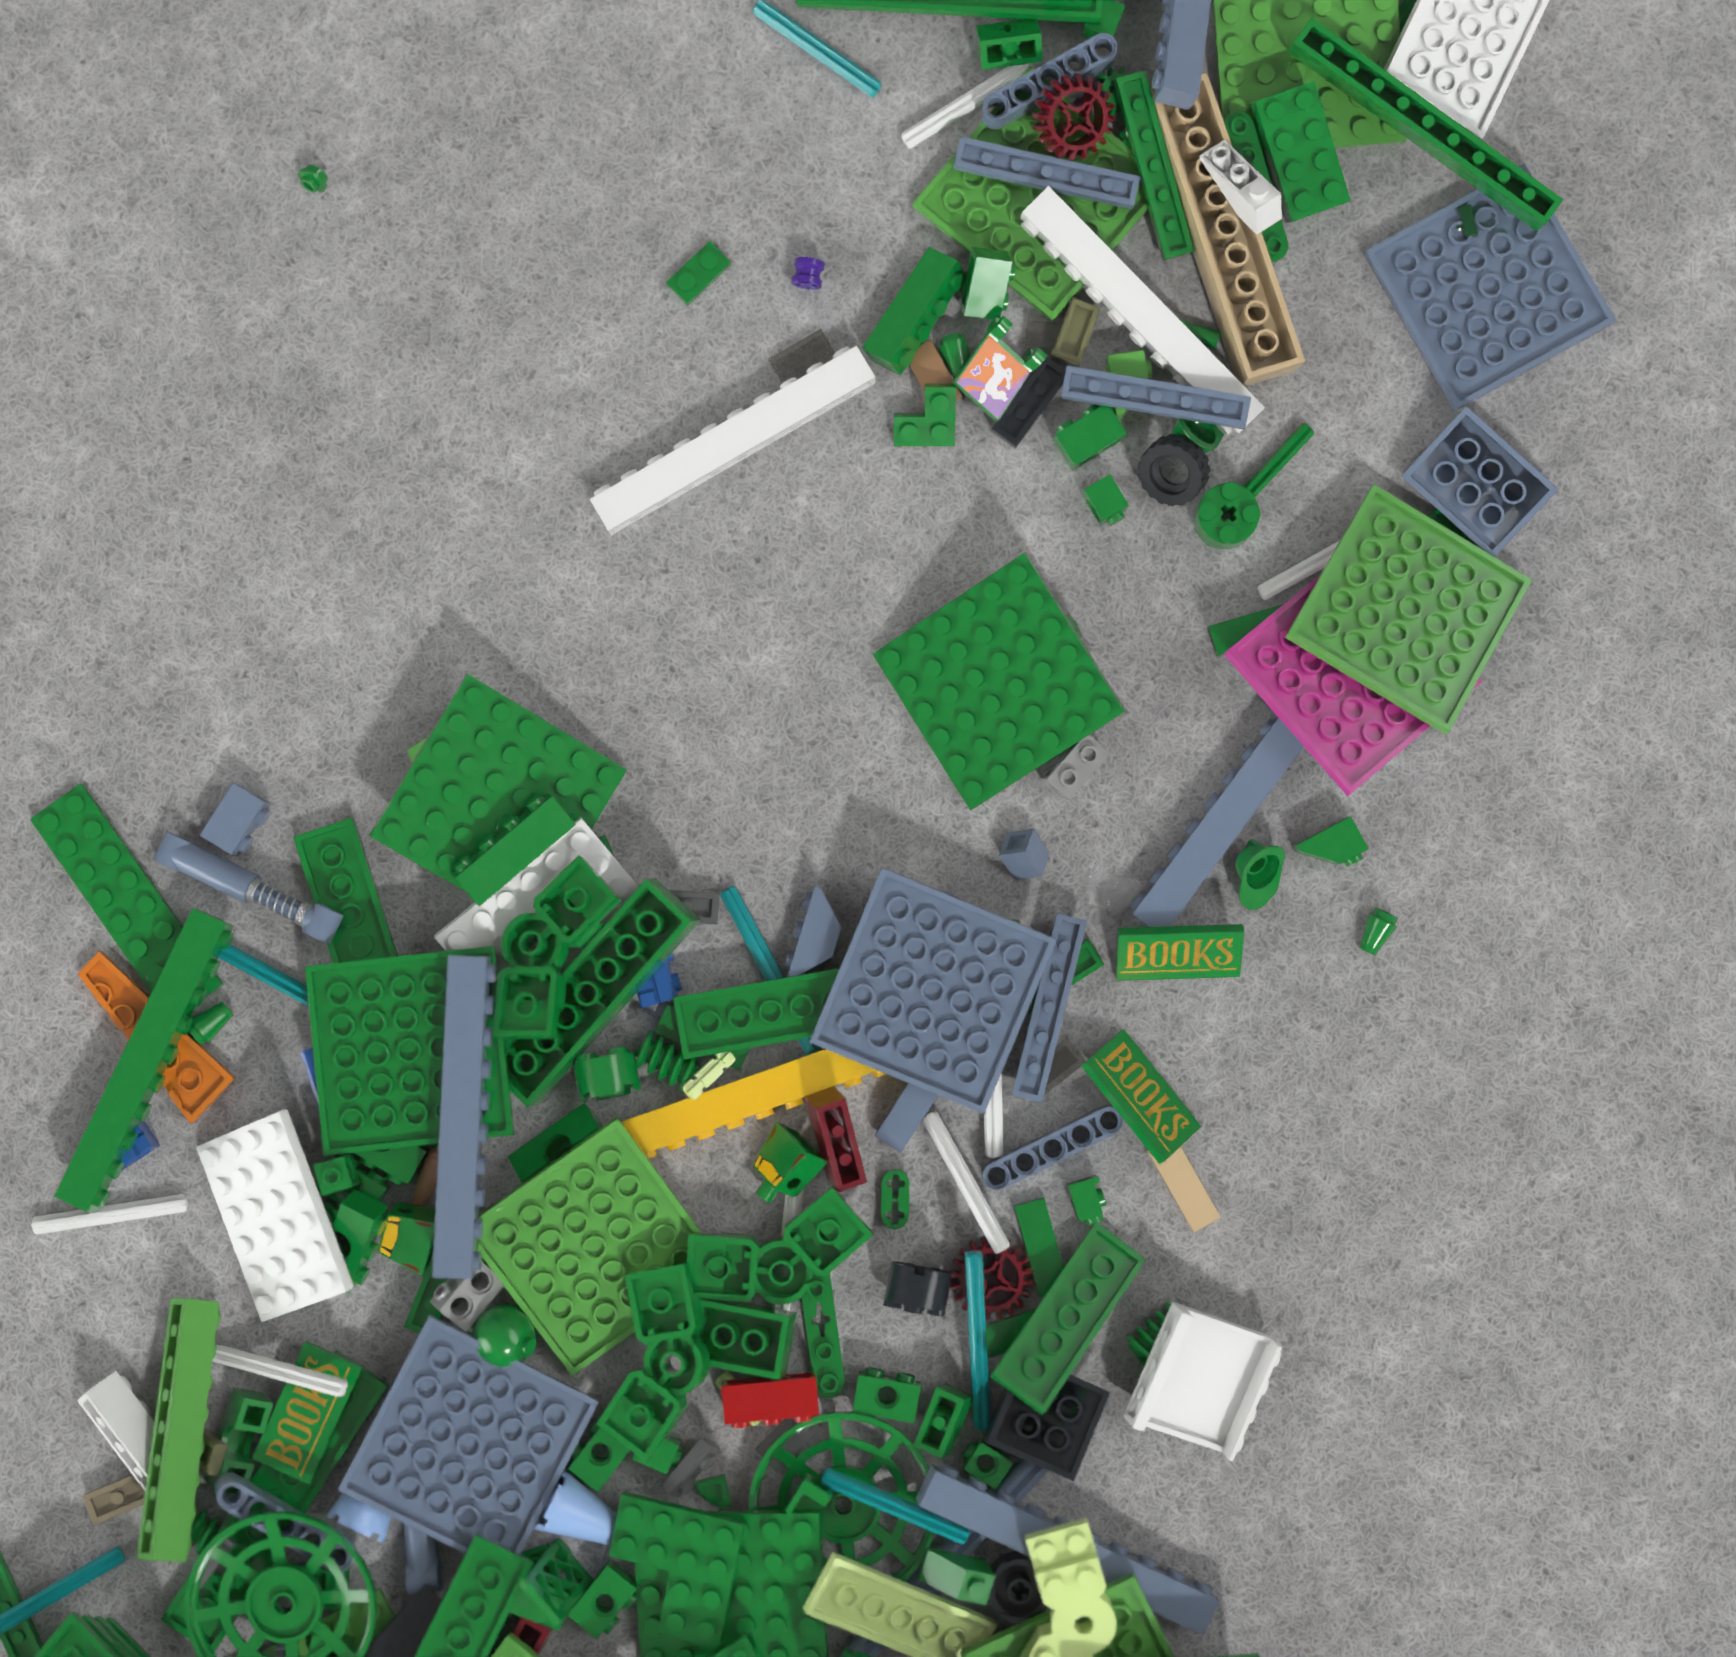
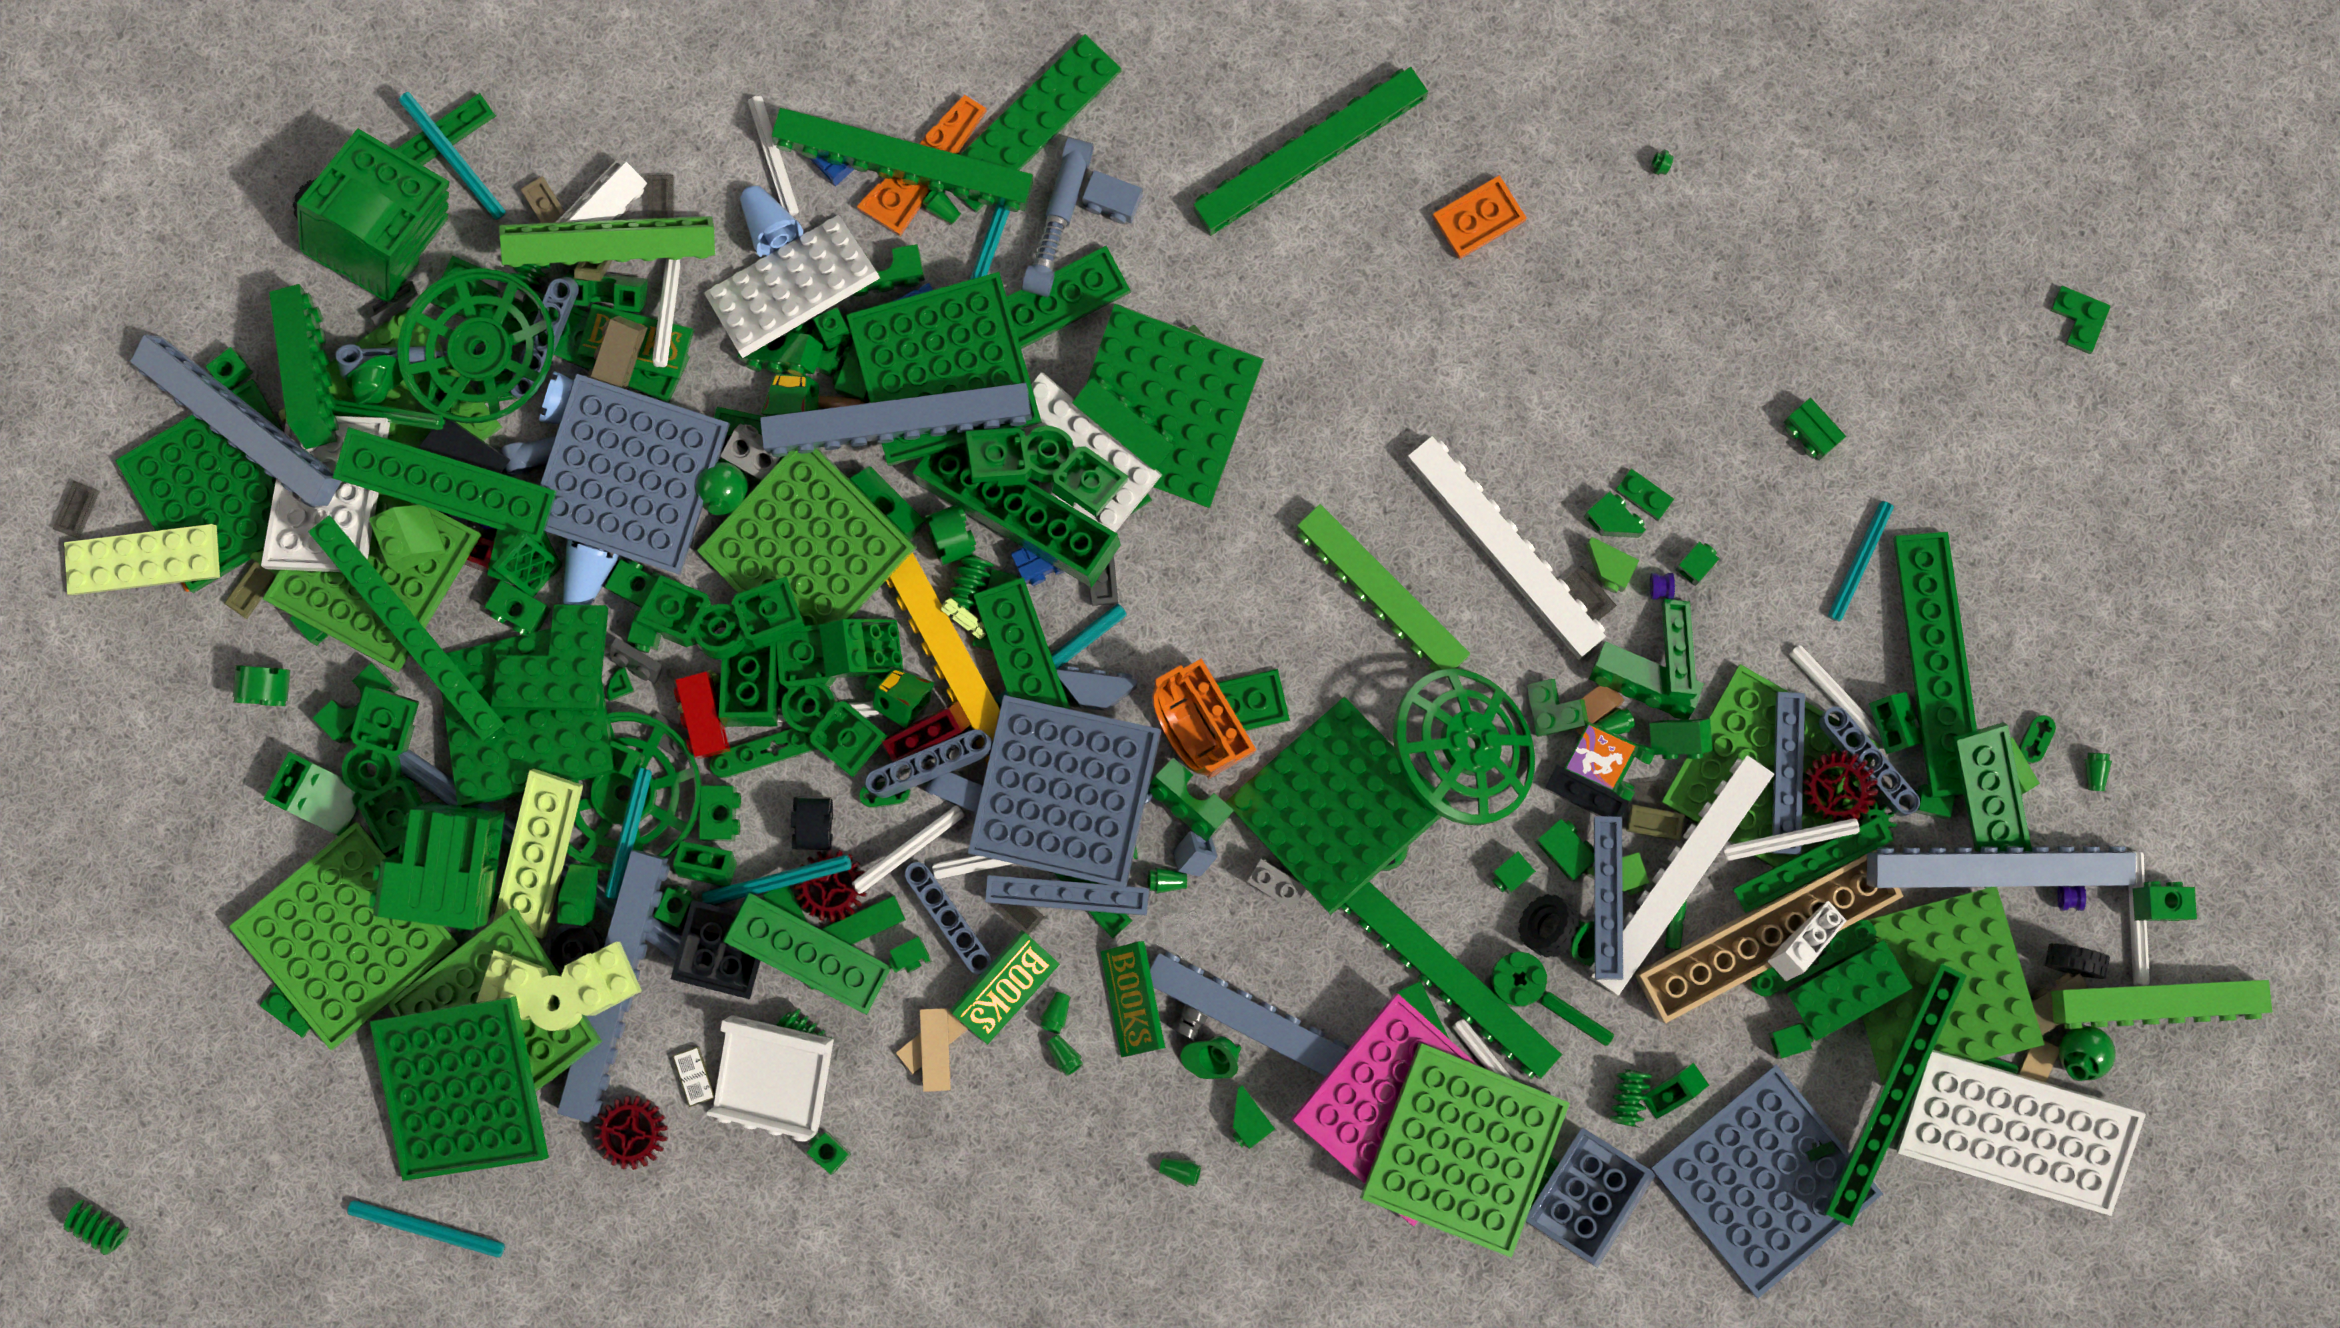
camera: 85 degrees right, 5 degrees down
none -> dark tan brick [587,316,647,390]
none -> dark red gear [594,1096,668,1170]
none -> clear smoke tile [647,174,675,219]
none -> white tile [673,1047,715,1107]
none -> light blue cone [740,186,803,257]
none -> green brick [806,1132,851,1175]
none -> green slope [819,619,904,678]
none -> green arch [853,244,925,297]
none -> sand blue beam [865,729,993,798]
none -> tan tile [920,1008,951,1092]
none -> green cone [1040,992,1071,1034]
none -> green cone [1046,1034,1083,1076]
none -> green cone [1147,867,1187,894]
none -> green arch [1148,757,1234,842]
none -> orange piece [1152,658,1256,780]
none -> dark grey wheel [1172,1005,1208,1041]
none -> green brick [1193,67,1428,236]
none -> green tile [1210,669,1290,738]
none -> bright green brick [1297,504,1471,679]
none -> green brick [1340,882,1563,1079]
none -> green dish [1393,669,1535,826]
none -> orange plate [1432,175,1527,260]
none -> green slope [1584,491,1646,538]
none -> bright green slope [1586,537,1639,593]
none -> green piece [1609,1069,1652,1128]
none -> green slope [1643,1062,1709,1120]
none -> green plate [1661,599,1697,699]
none -> green brick [1675,542,1720,586]
none -> white axle [1724,818,1859,861]
none -> green brick [1768,1023,1814,1059]
none -> green brick [1783,398,1847,461]

